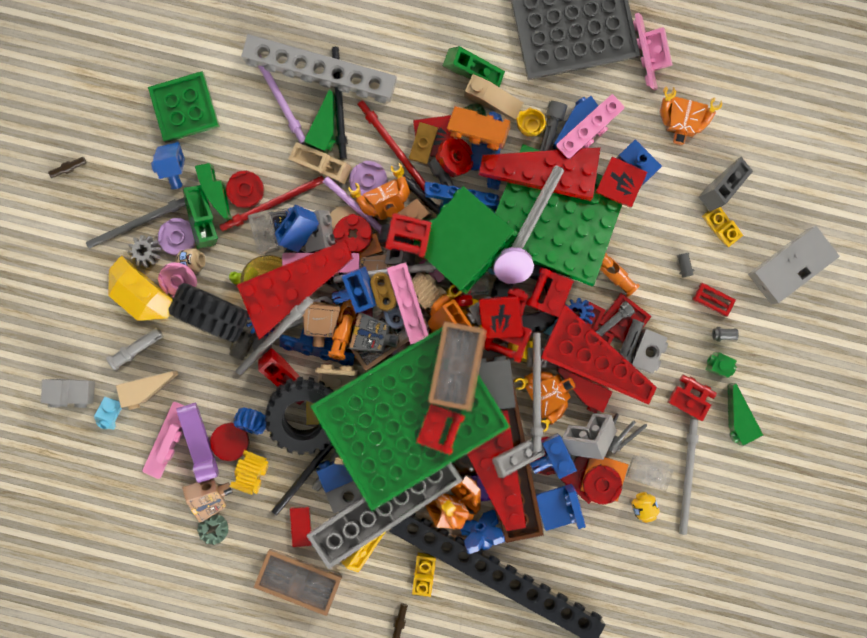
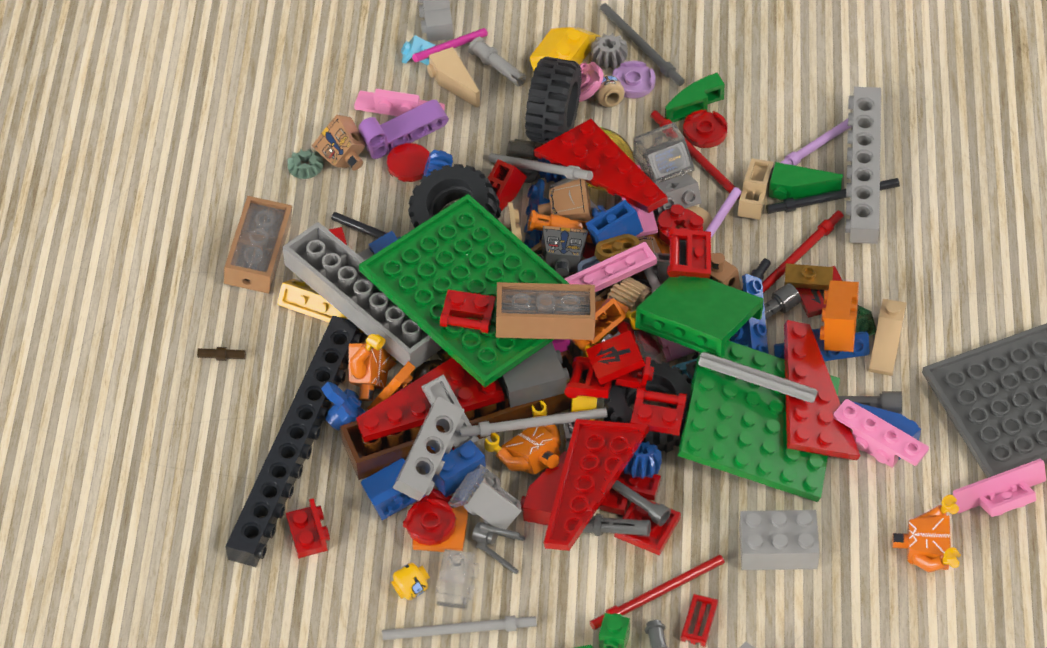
camera: 80 degrees right, 35 degrees down
green plate [148,71,220,143] -> none
blue brick [151,142,185,189] -> none
green slope [183,185,218,249] -> none
yellow brick [230,450,269,495] -> none
blue brick [274,204,319,252] -> none
orange torso [348,163,410,220] -> none
lavender tile [349,161,388,196] -> none
yellow slope [412,552,436,597] -> none
red plate [436,137,473,177] -> none
green slope [442,46,505,87] -> none
lavender tile [493,247,534,284] -> none
yellow hair [516,107,546,137] -> none
red tile [595,156,647,208] -> none
orange piece [600,253,640,297] -> none
blue brick [617,139,662,185] -> none
light grey brick [630,329,668,374] -> none
red plate [667,374,717,422] -> none
dark grey pin [677,253,695,278] -> none
dark grey slope [699,157,753,211] -> none
yellow slope [702,207,744,247] -> none
none -> red bracket [286,498,330,559]
none -> light grey brick [393,396,464,501]
none -> dark pink bar [412,28,488,63]
none -> clear piece [448,468,489,508]
none -> red bar [590,555,725,630]
none -> light grey brick [739,510,820,570]

